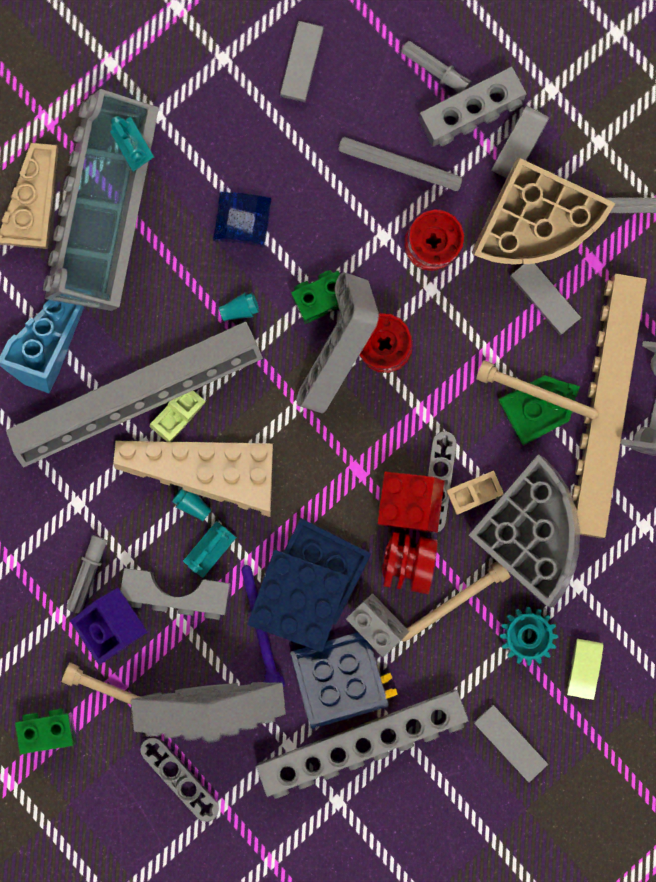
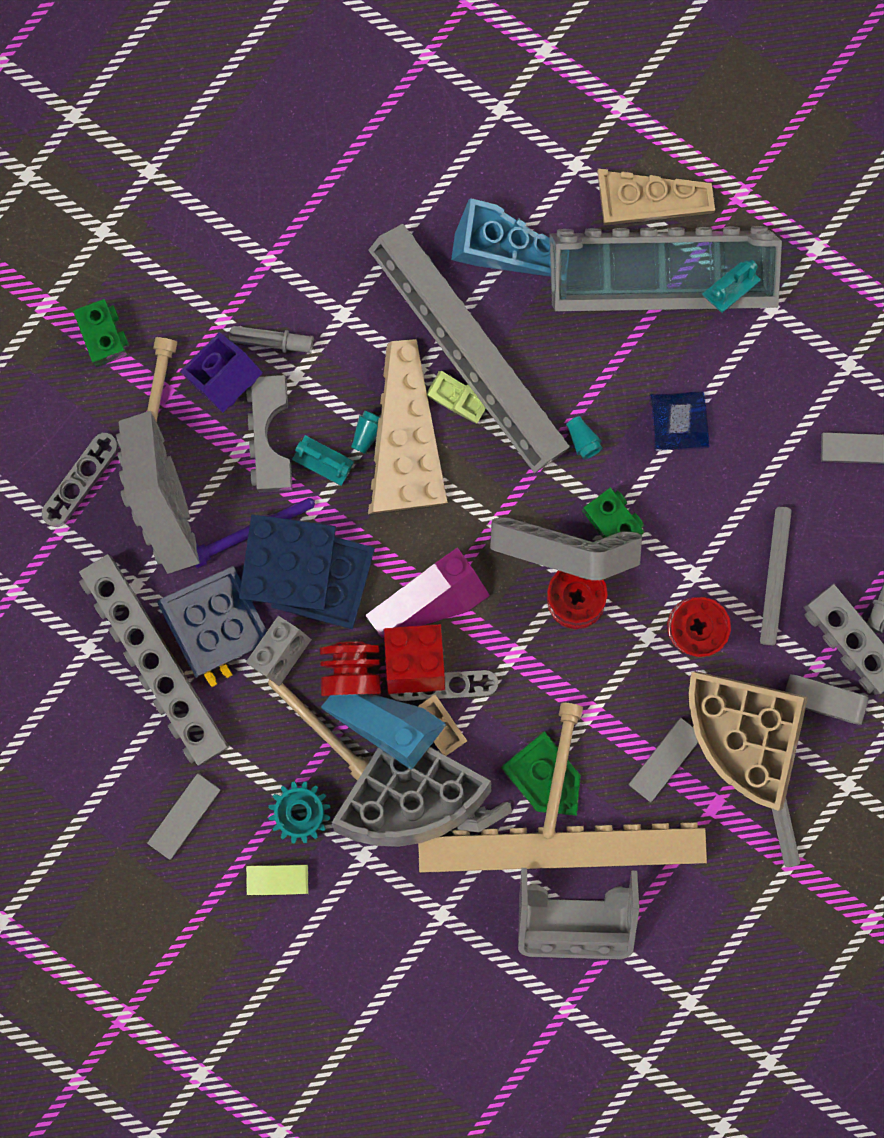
camera: 75 degrees right, 0 degrees up
none -> dark azure wedge [321,694,446,770]
none -> magenta wedge [366,547,490,638]
none -> light grey tile [457,802,512,832]

